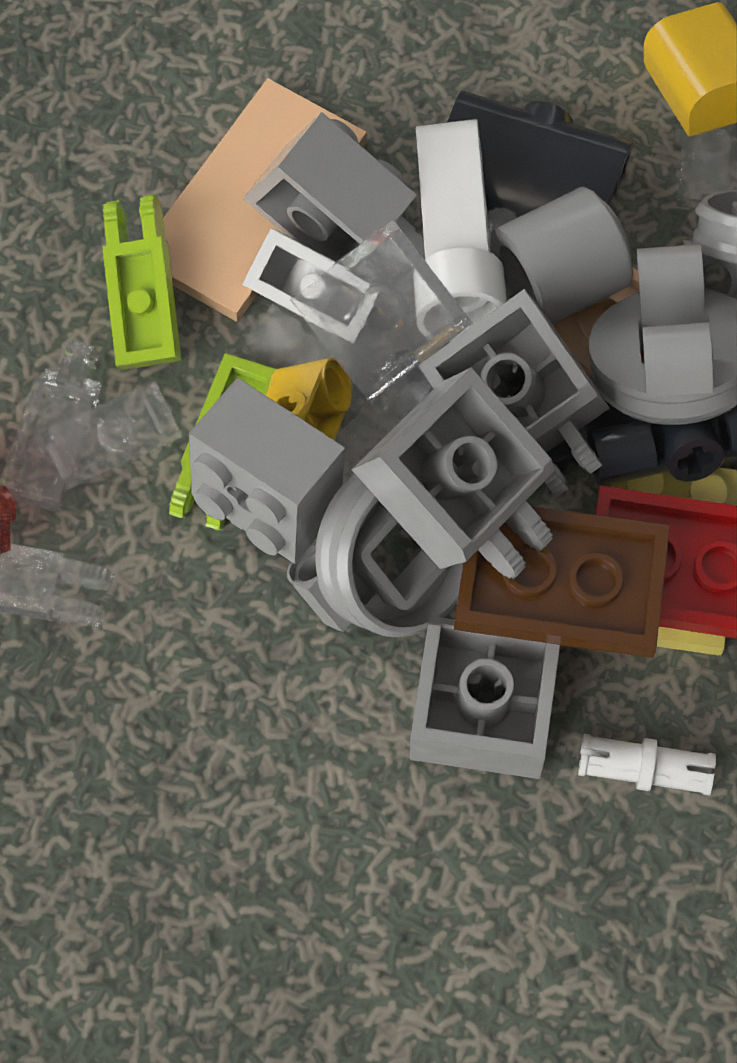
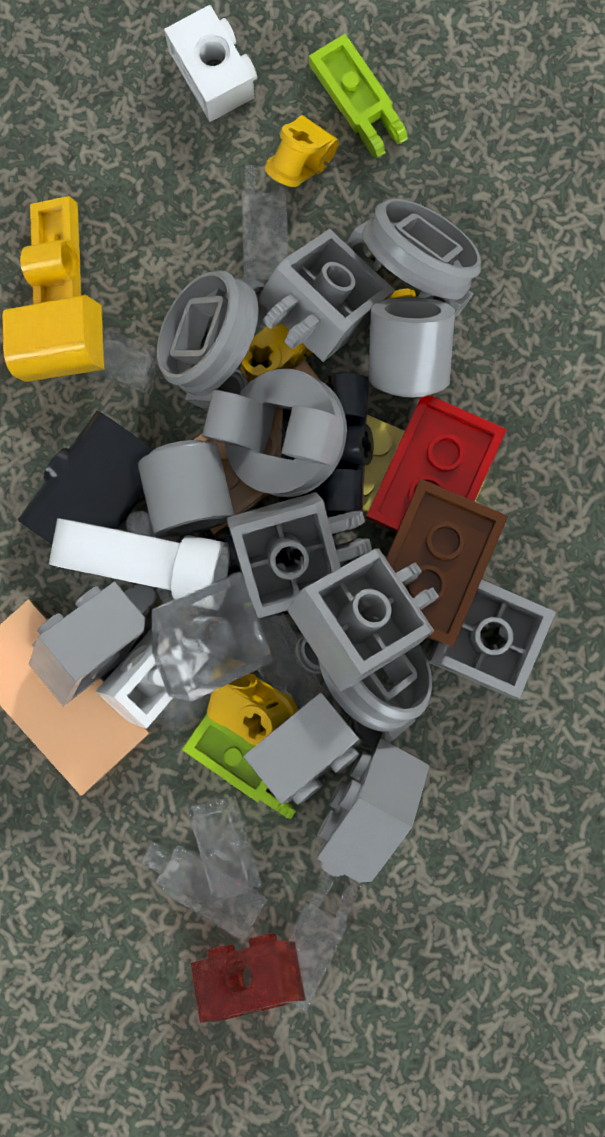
camera: 75 degrees left, 15 degrees up
lime hinge [102,194,182,370] -> none
white pin [578,734,716,796] -> none
none -> light grey hinge [317,738,430,883]

